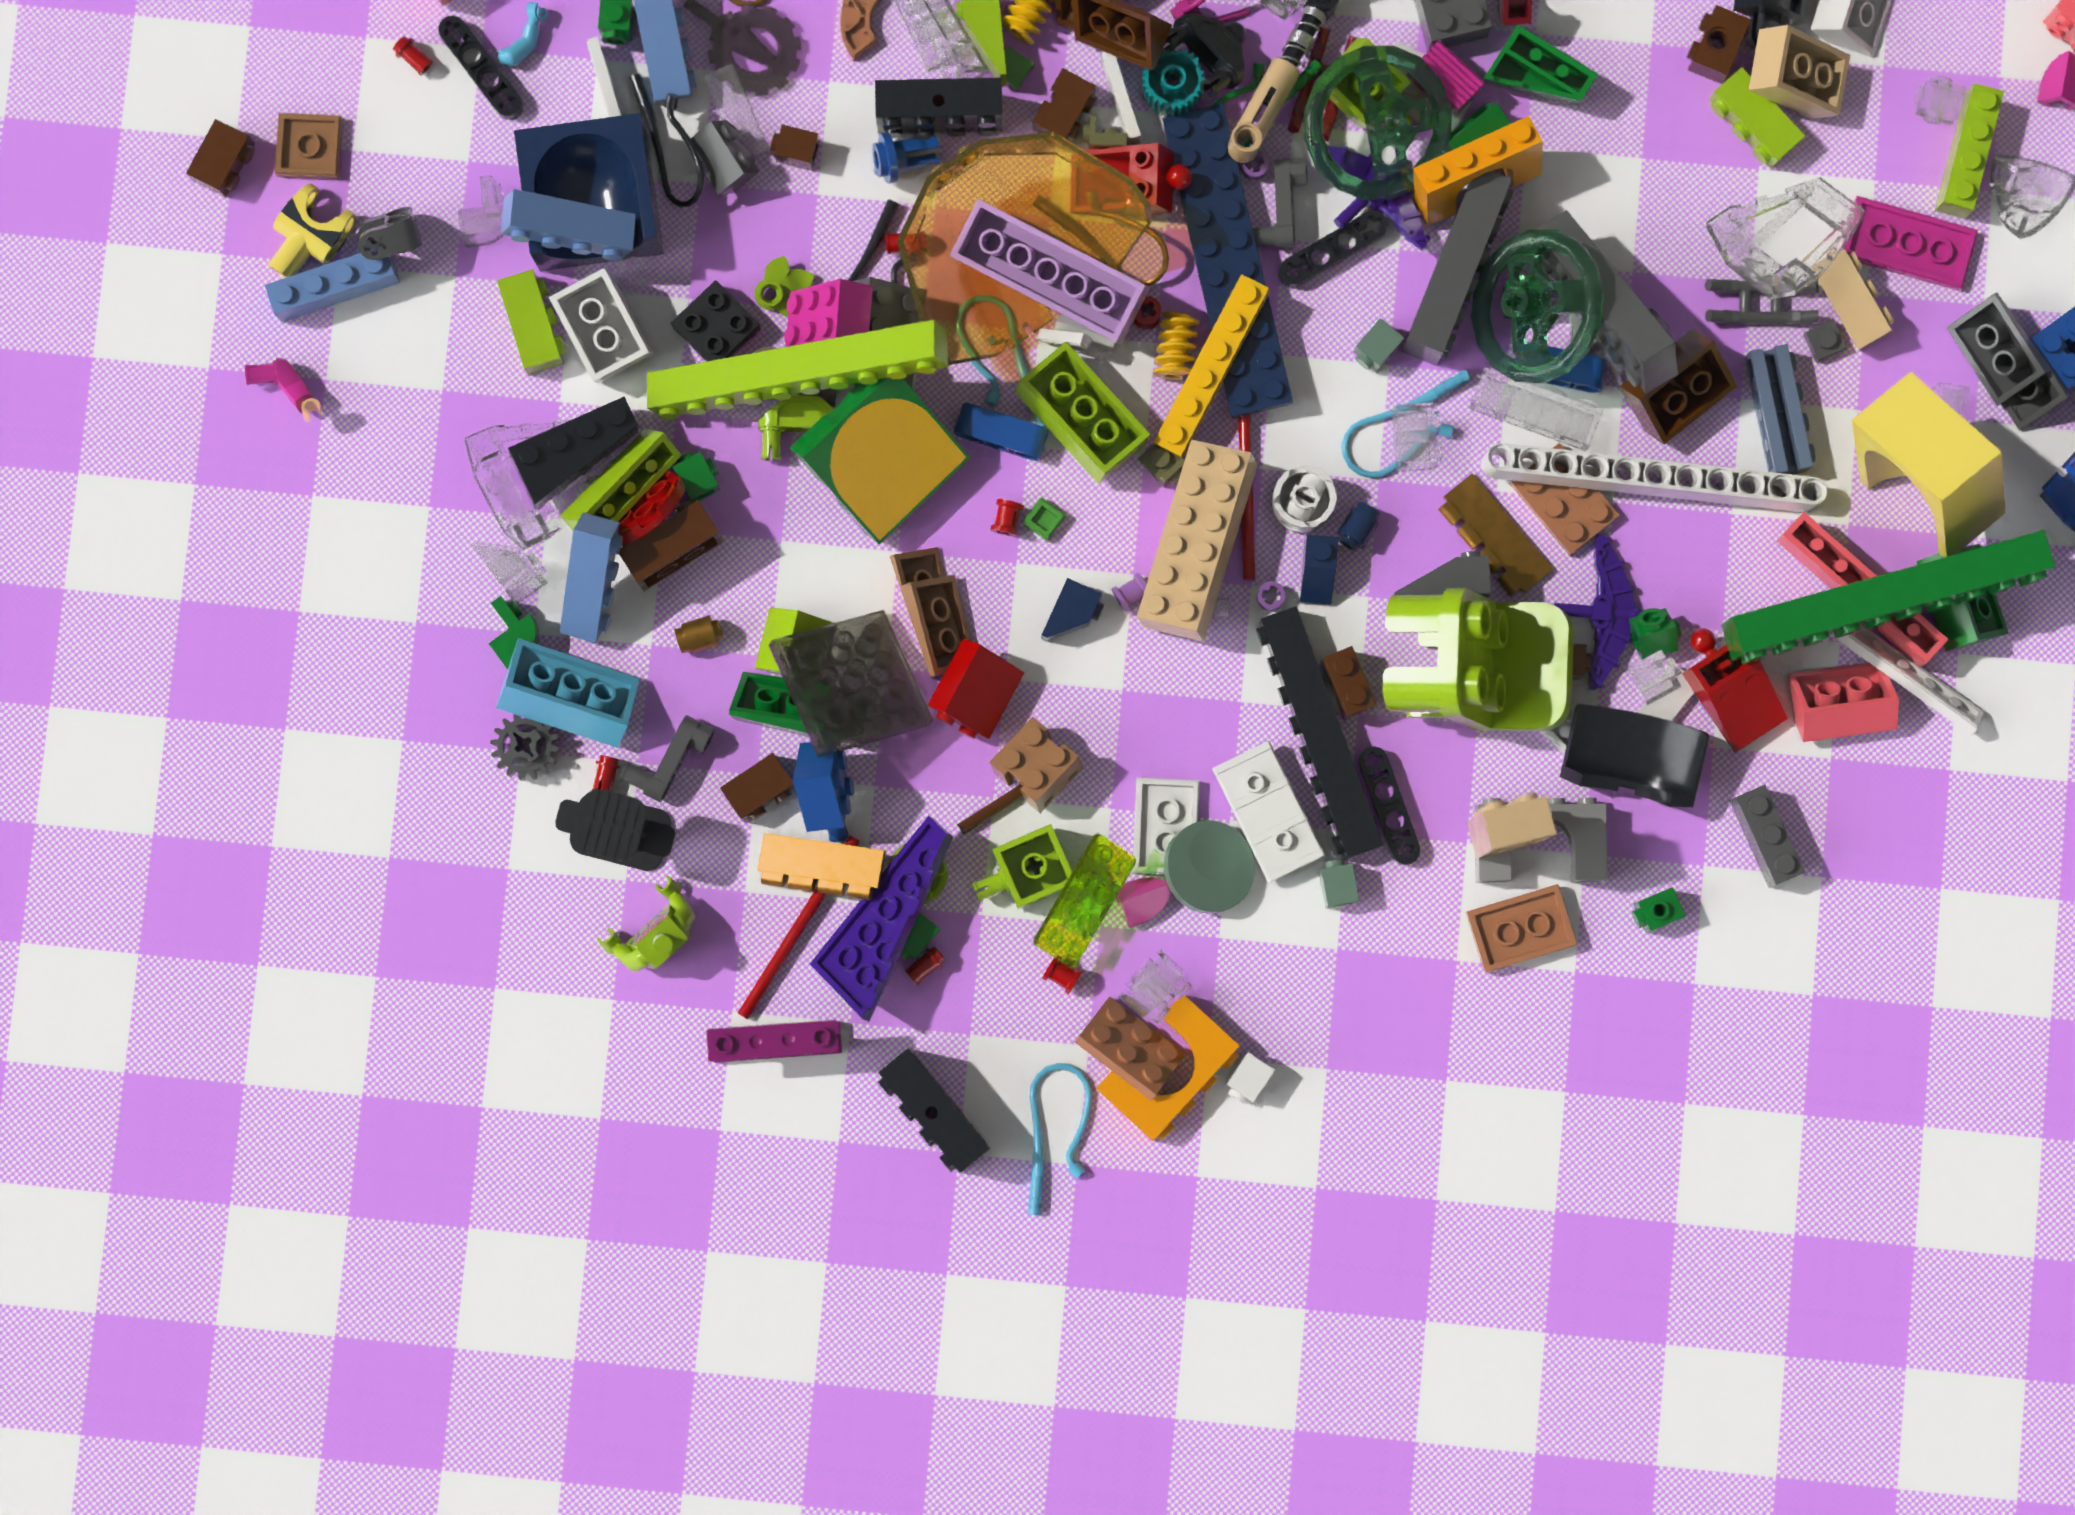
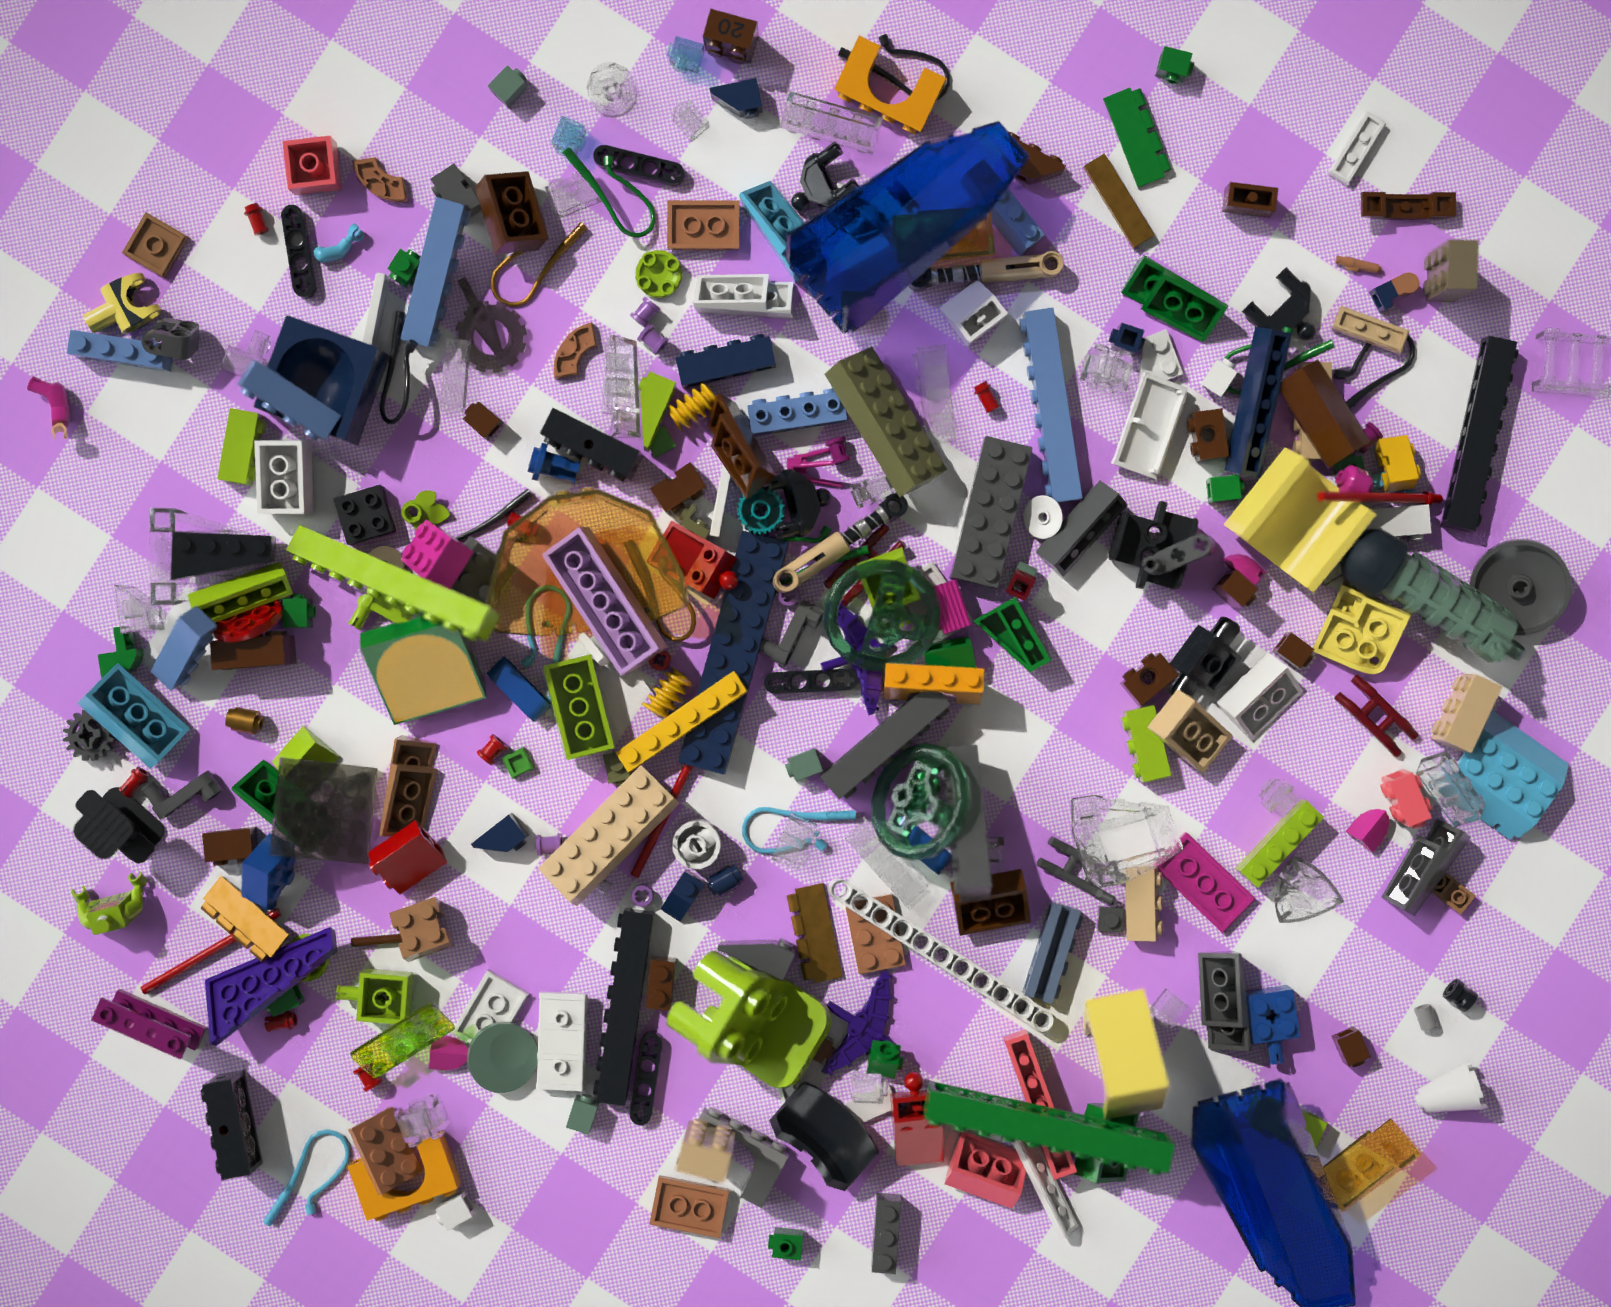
camera: 25 degrees right, 5 degrees up
reddish brown brick [186,119,255,198] -> none
dark grey brick [691,120,760,195] -> none

